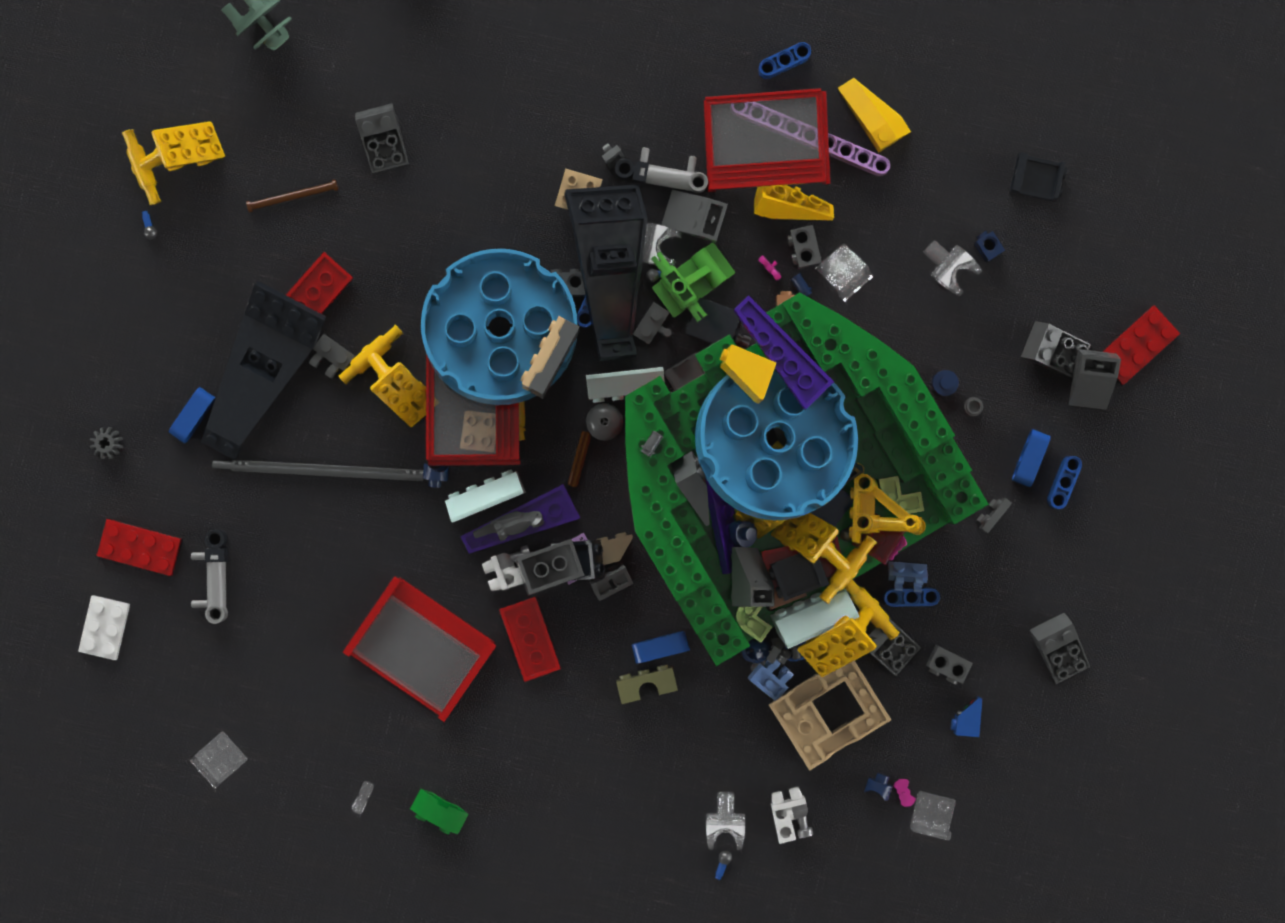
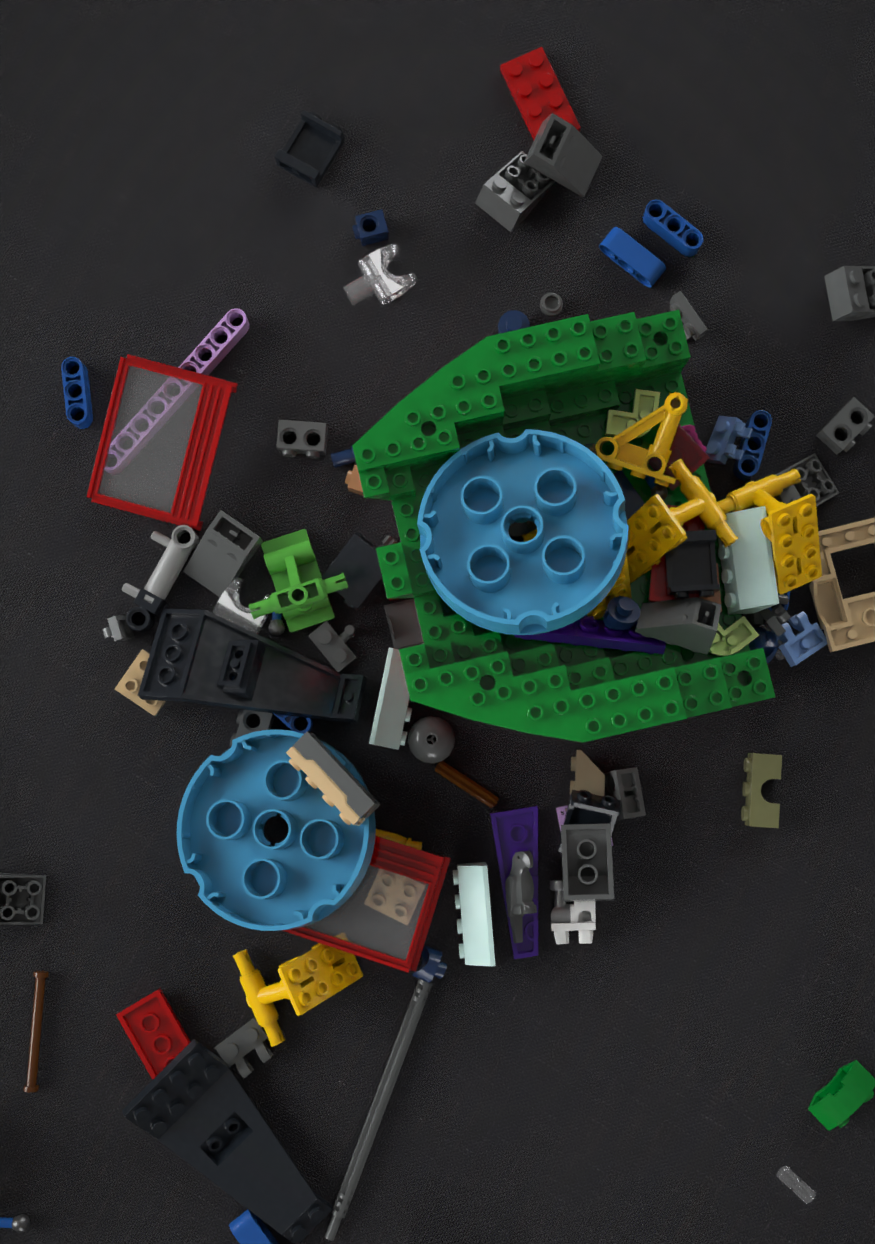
camera: 70 degrees left, 5 degrees down
clear piece [342,576,497,722] -> none
red plate [499,596,561,682] -> none
blue beam [631,631,690,664] -> none
dark grey pin [641,431,664,458] -> none
dark grey slope [671,451,710,526] -> none
yellow slope [720,344,776,404] -> none
dark purple wing [733,295,834,410] -> none
yellow wedge [754,185,834,220] -> none
dark pink piece [758,255,782,280] -> none
clear bracket [816,244,873,302] -> none
yellow wedge [837,78,911,153] -> none

